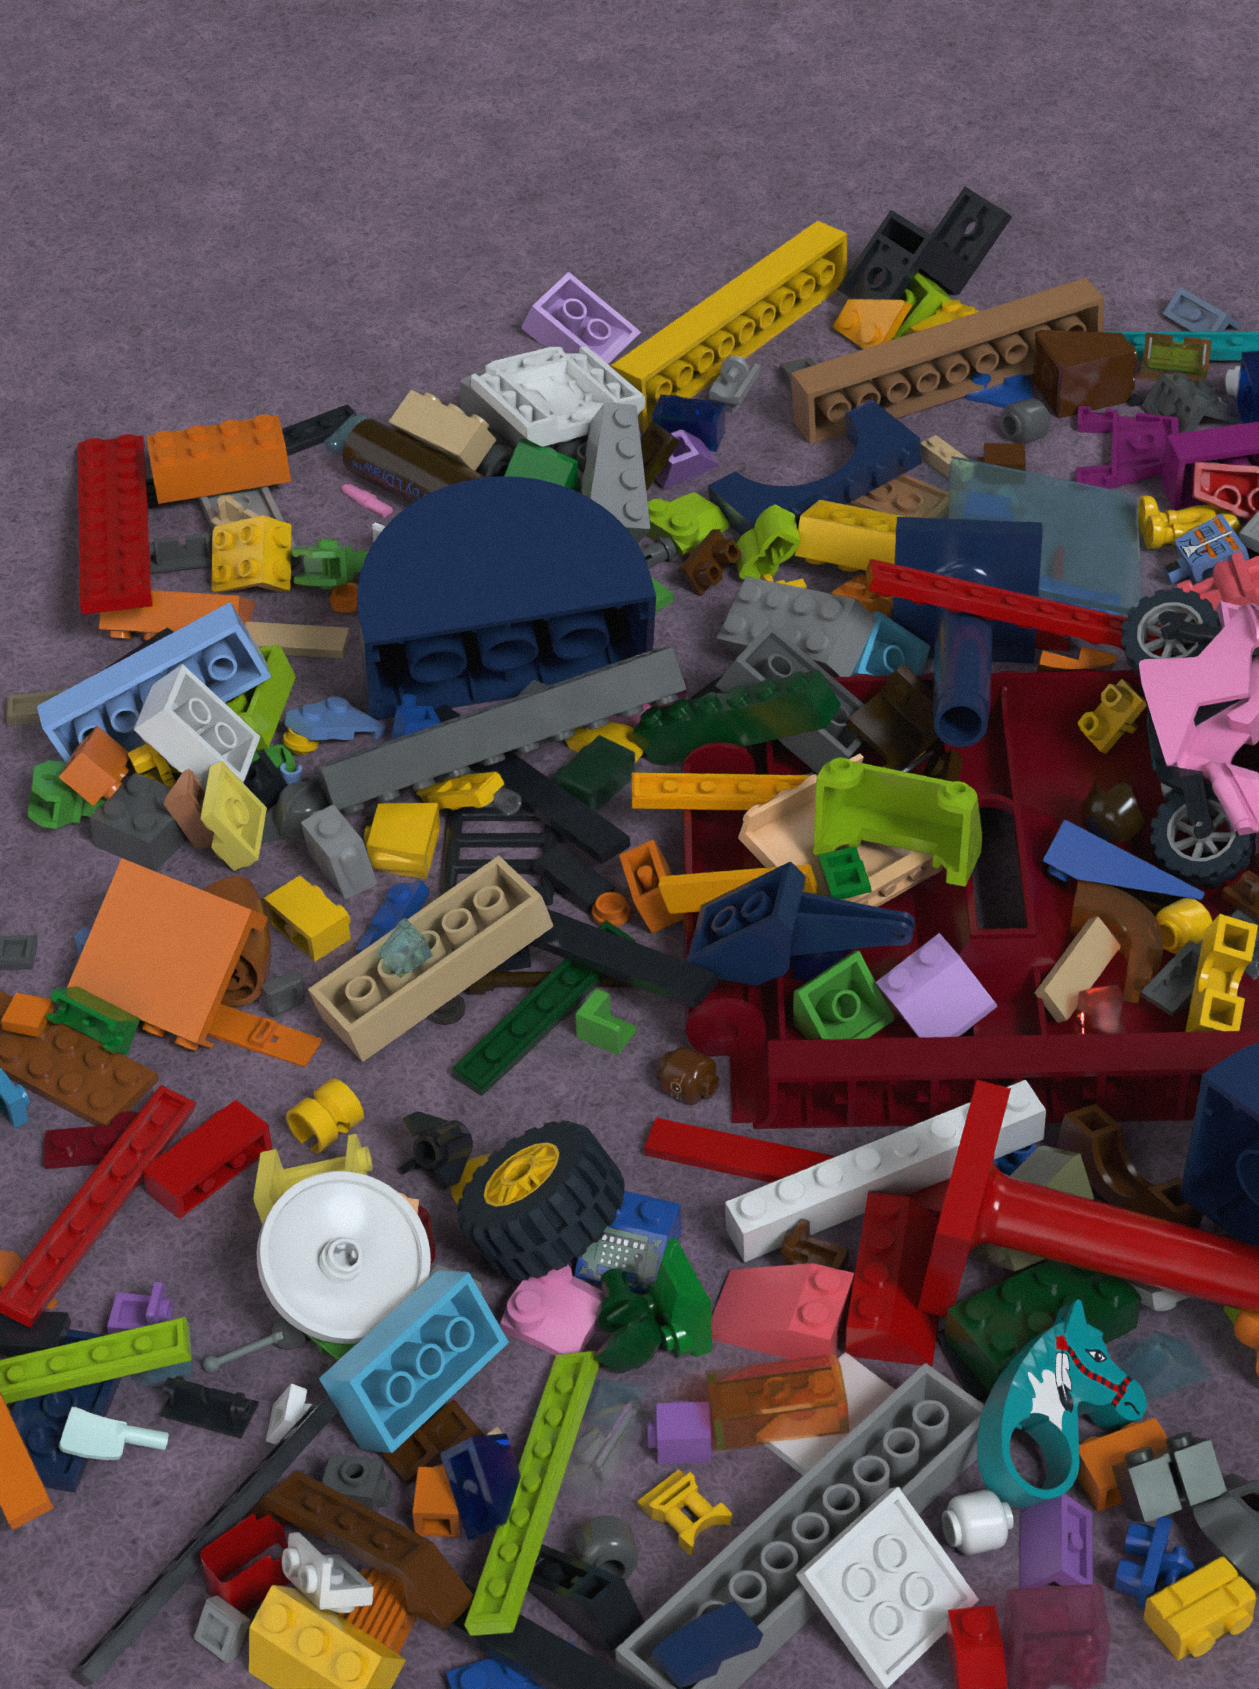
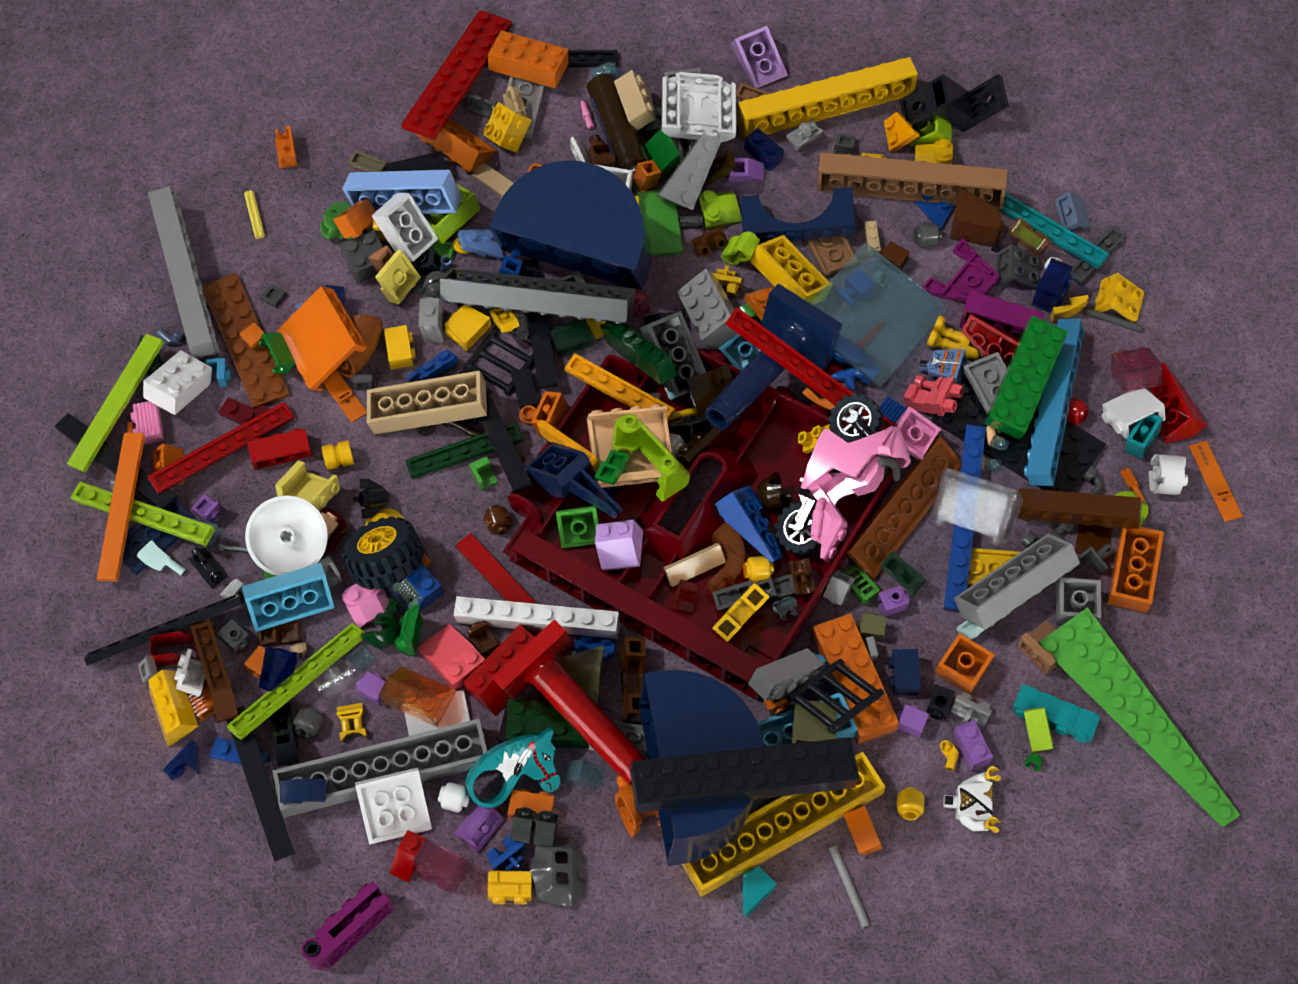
camera: 30 degrees right, 20 degrees up
bright green hinge [292,538,368,589] -> none
clear light blue slope [378,918,433,978] -> none

